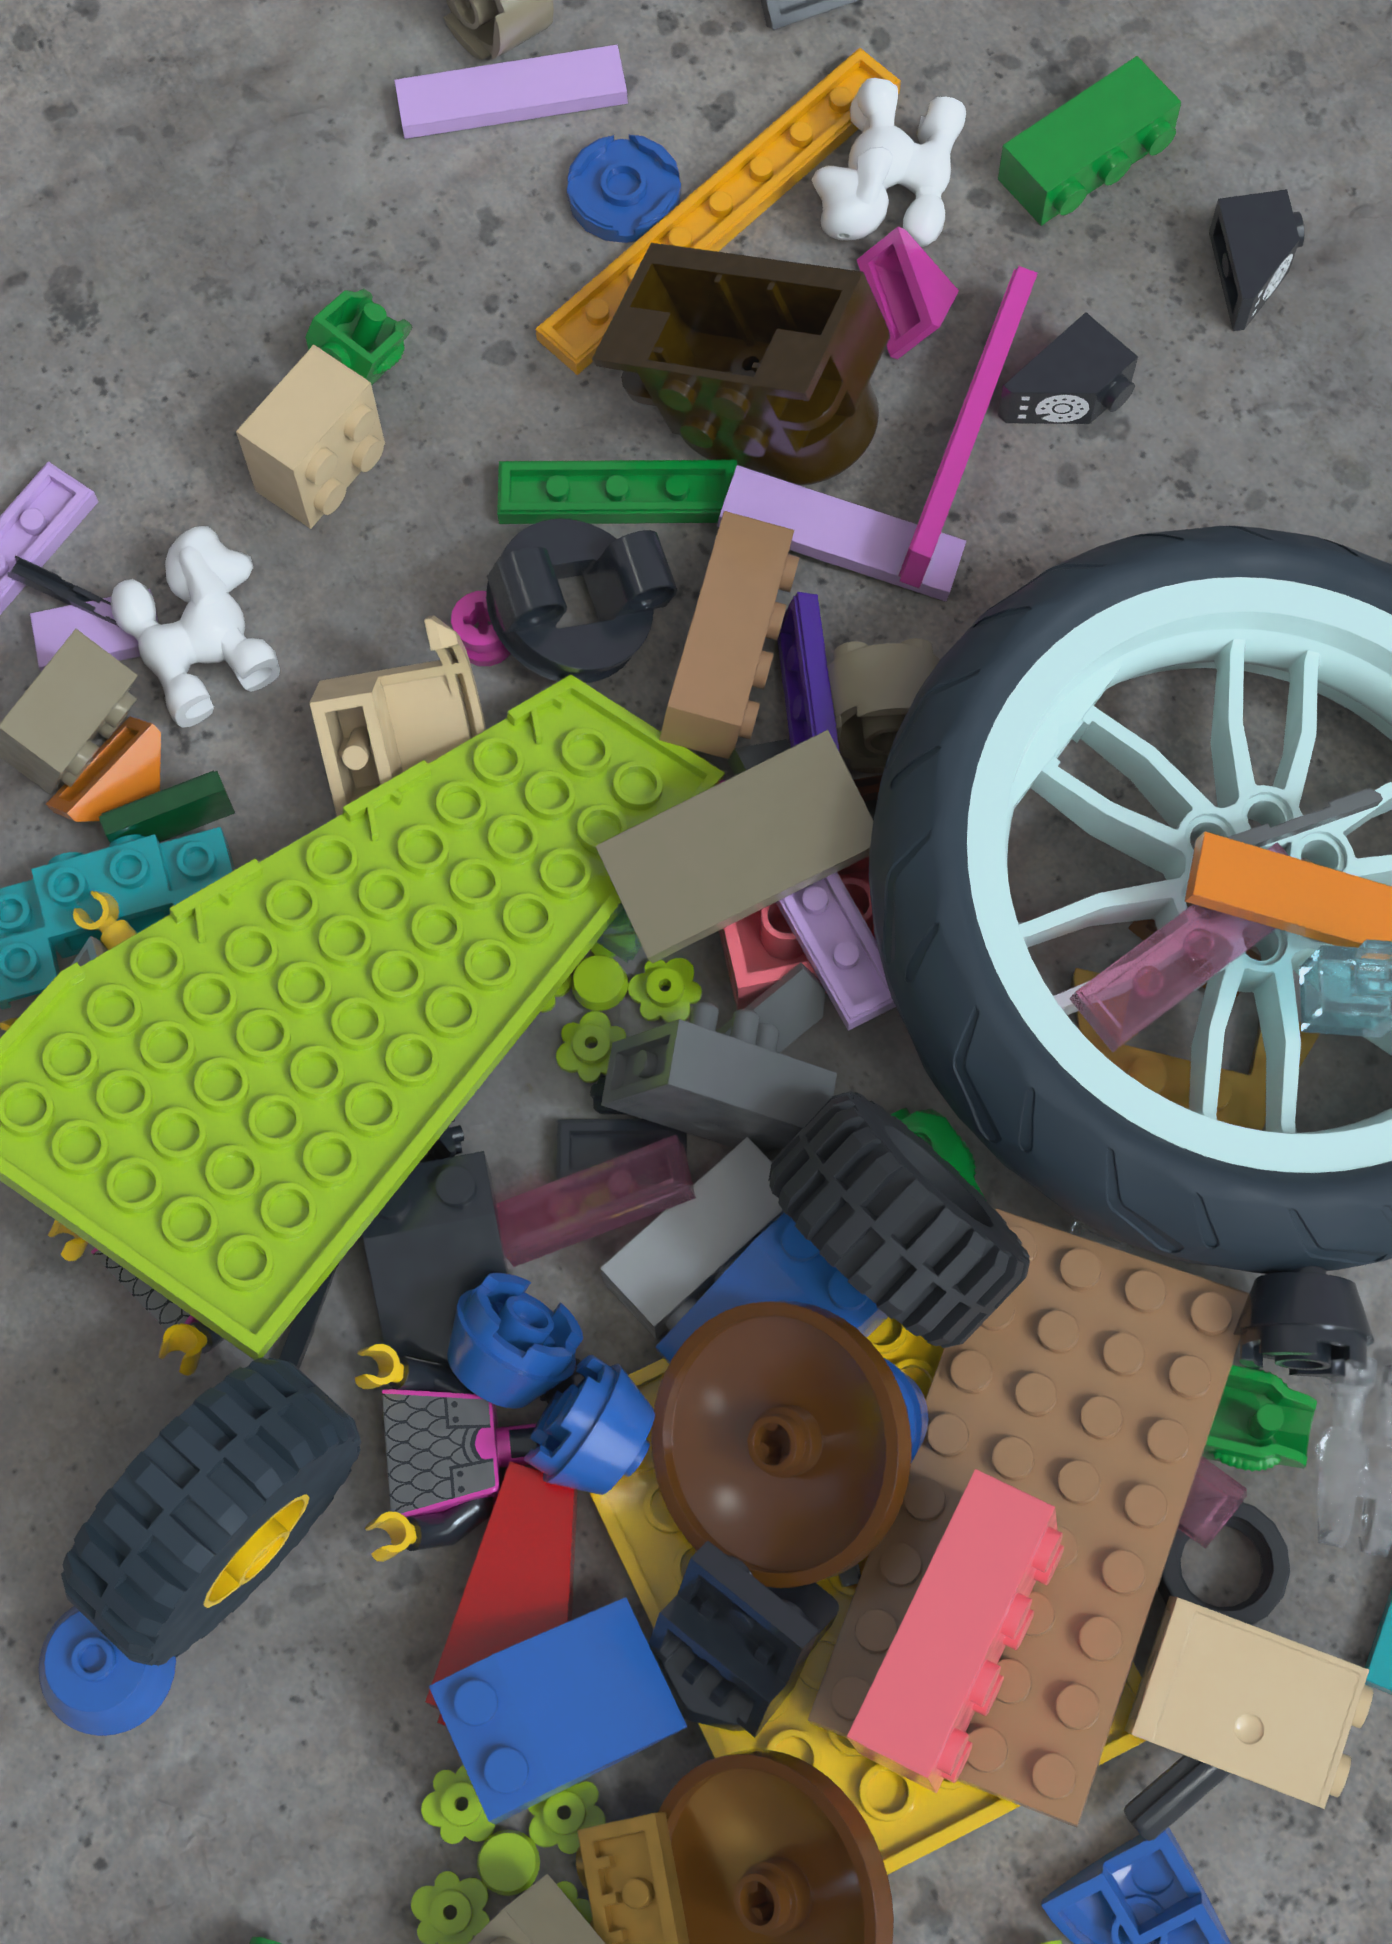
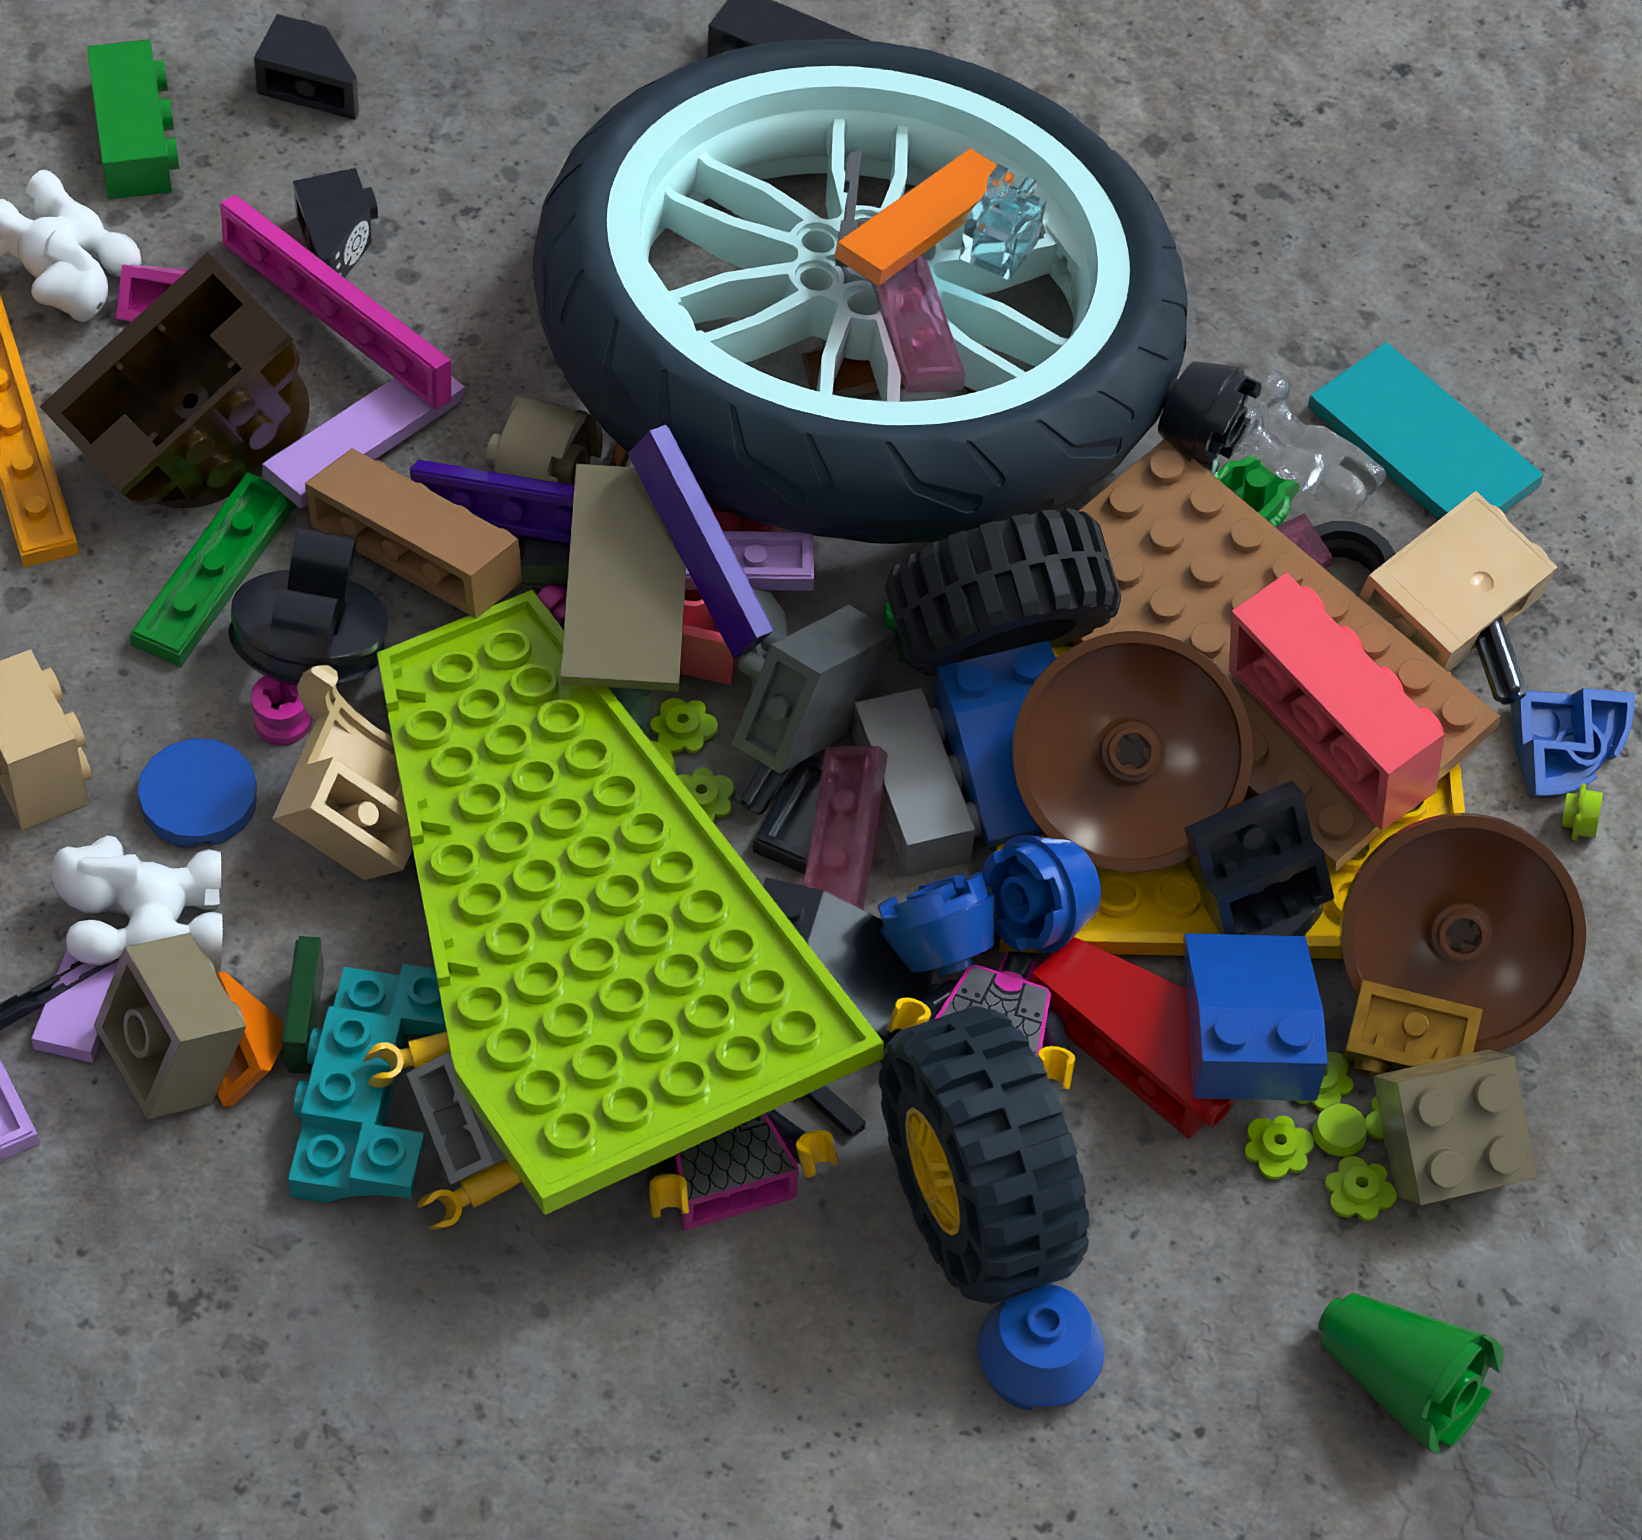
camera: 70 degrees left, 15 degrees down
none -> blue tile [137,738,257,847]
none -> dark purple tile [628,425,773,659]

